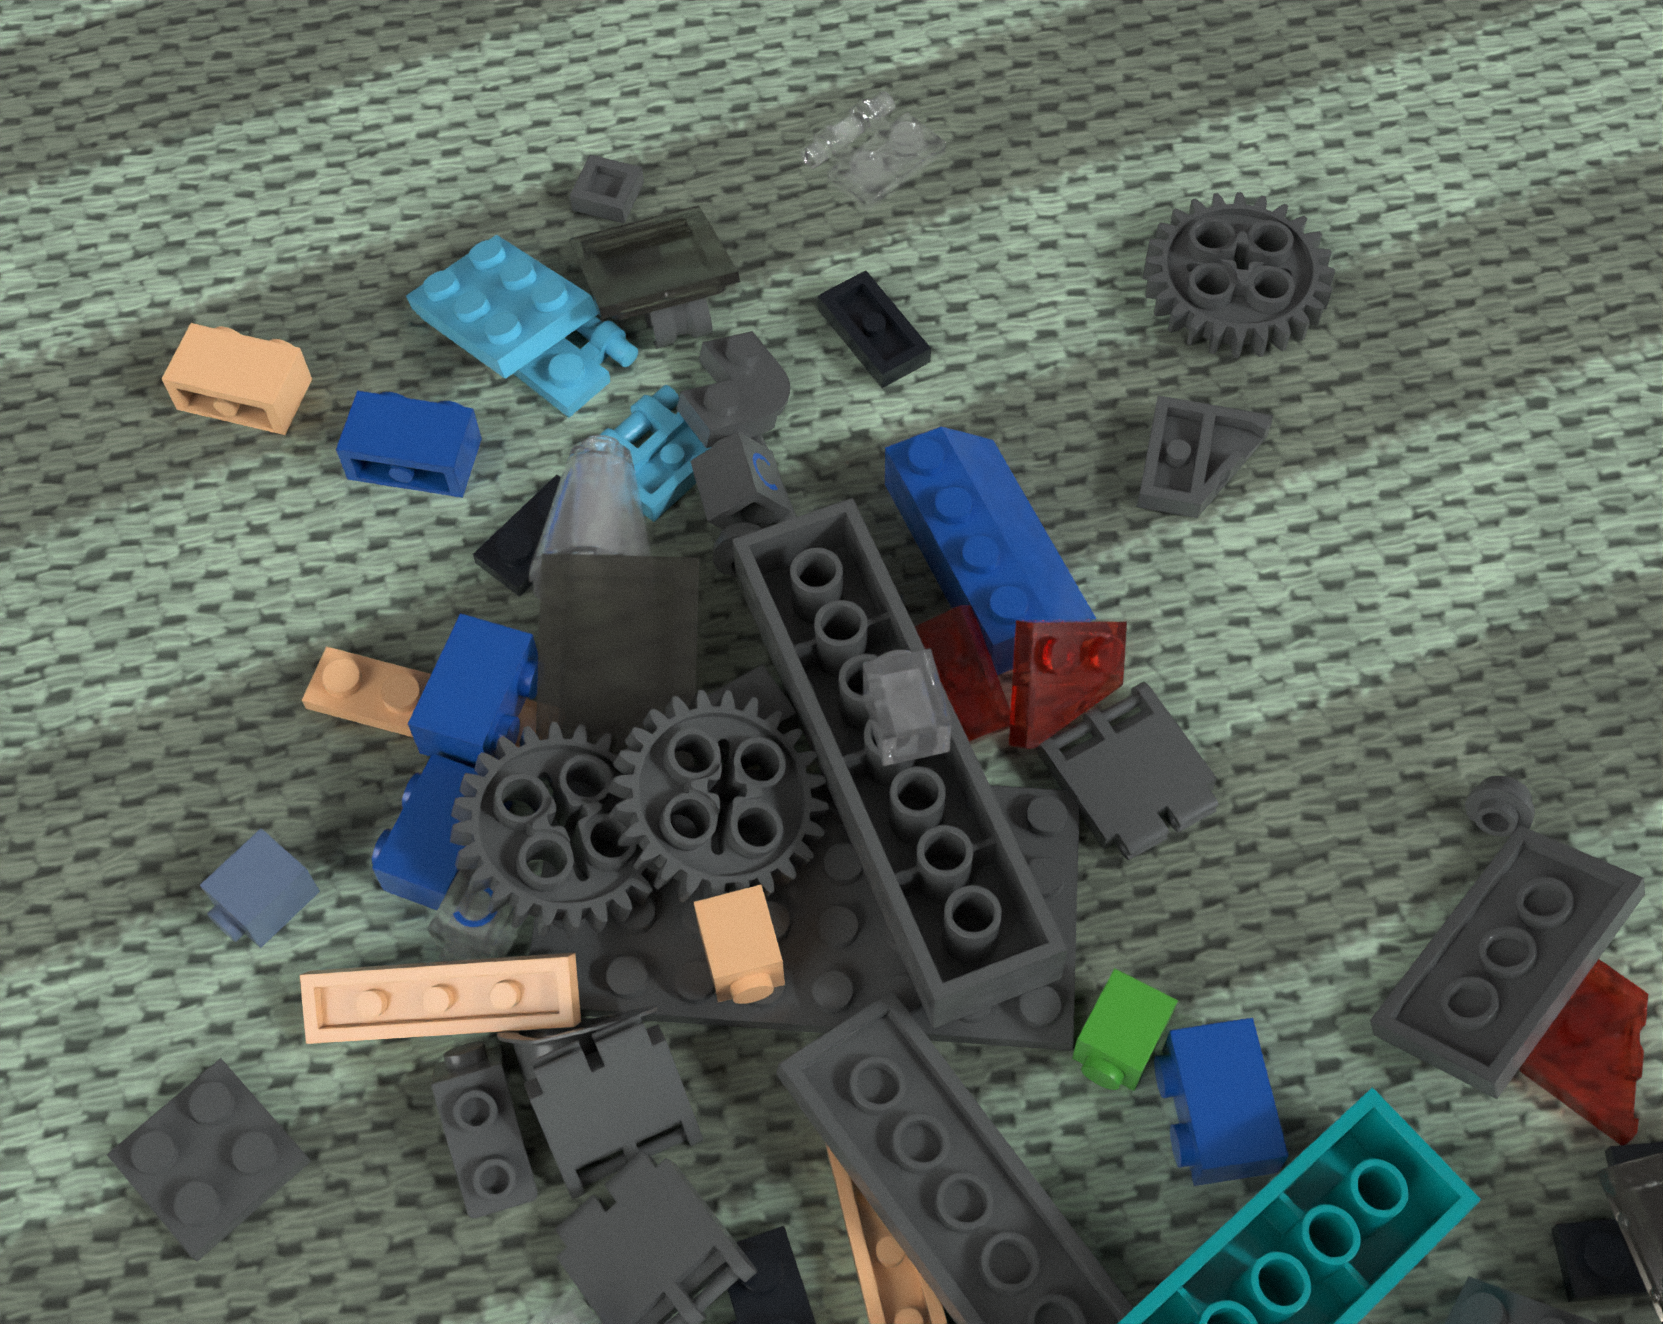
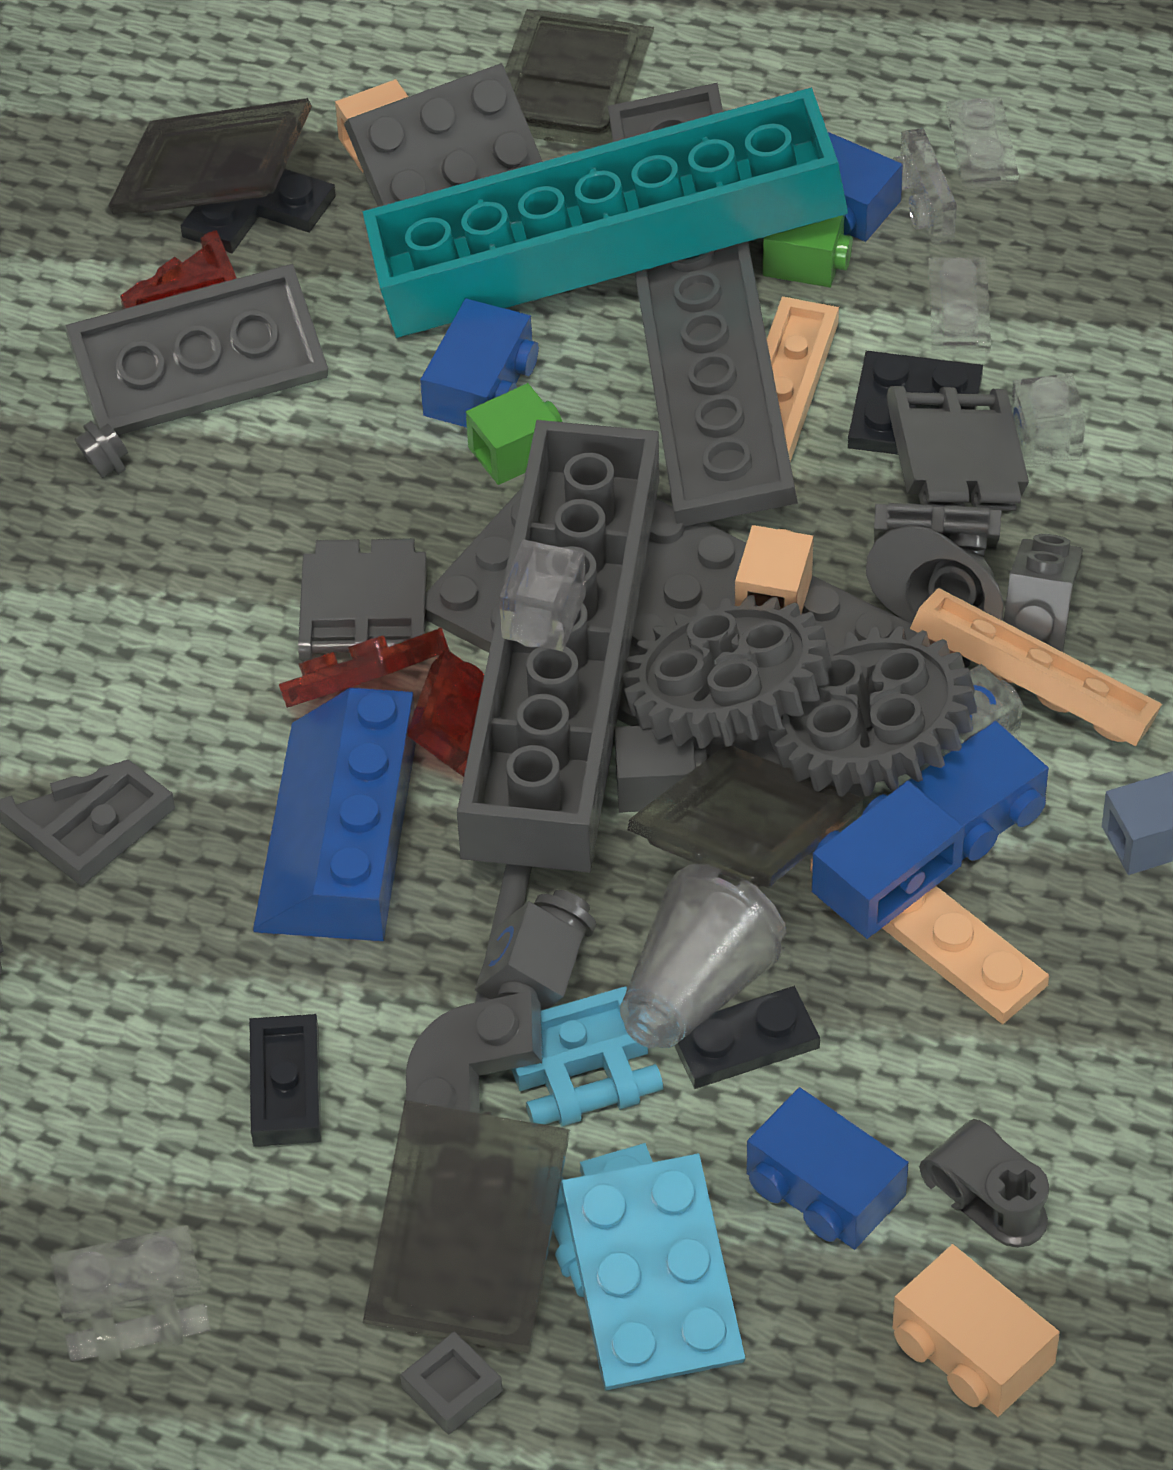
camera: 150 degrees left, 10 degrees down
none -> dark grey piece [919,1119,1049,1248]

